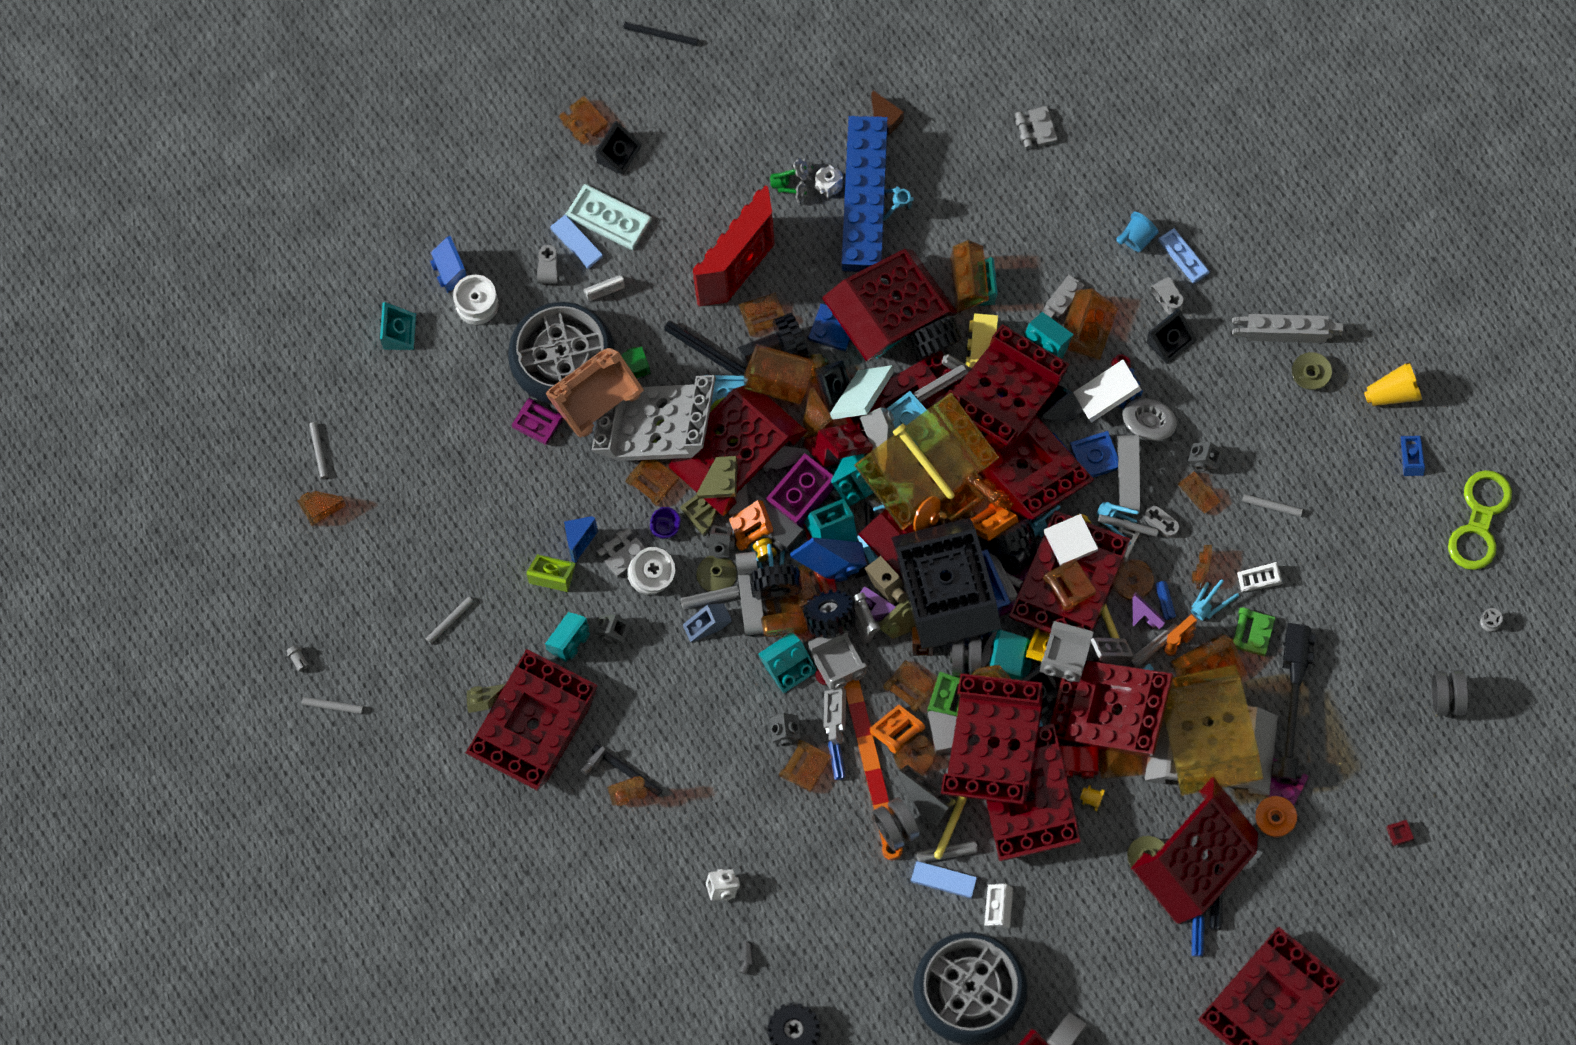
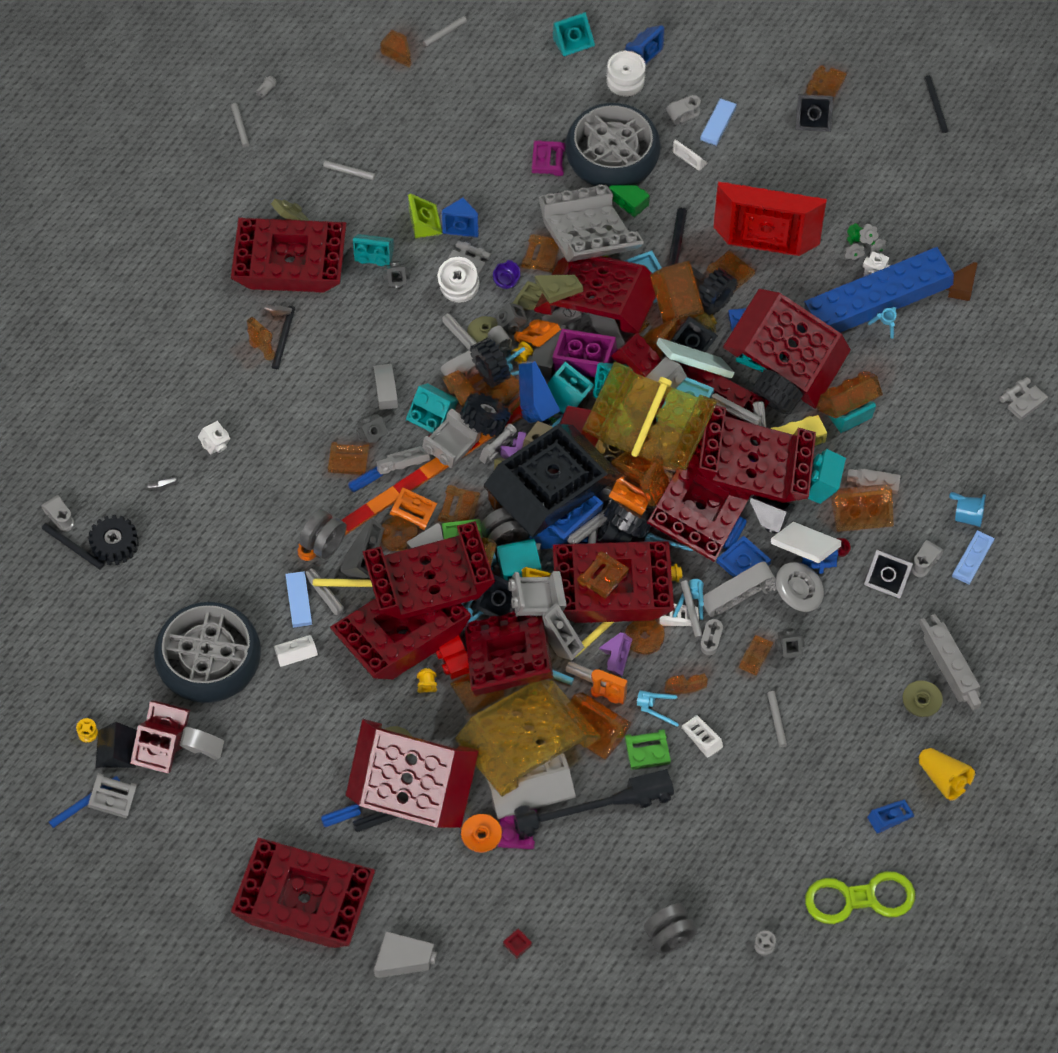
camera: 60 degrees right, 10 degrees down
nougat windscreen [546,348,644,438] -> none
light aqua tile [565,184,652,251] -> none
sand blue slope [683,603,732,642] -> none
orange dish [913,496,941,531] -> none
white tile [1044,514,1098,567] -> none
blue axle [1155,581,1176,620] -> none
none -> light grey slope [373,364,398,410]
none -> light grey slope [374,932,437,978]

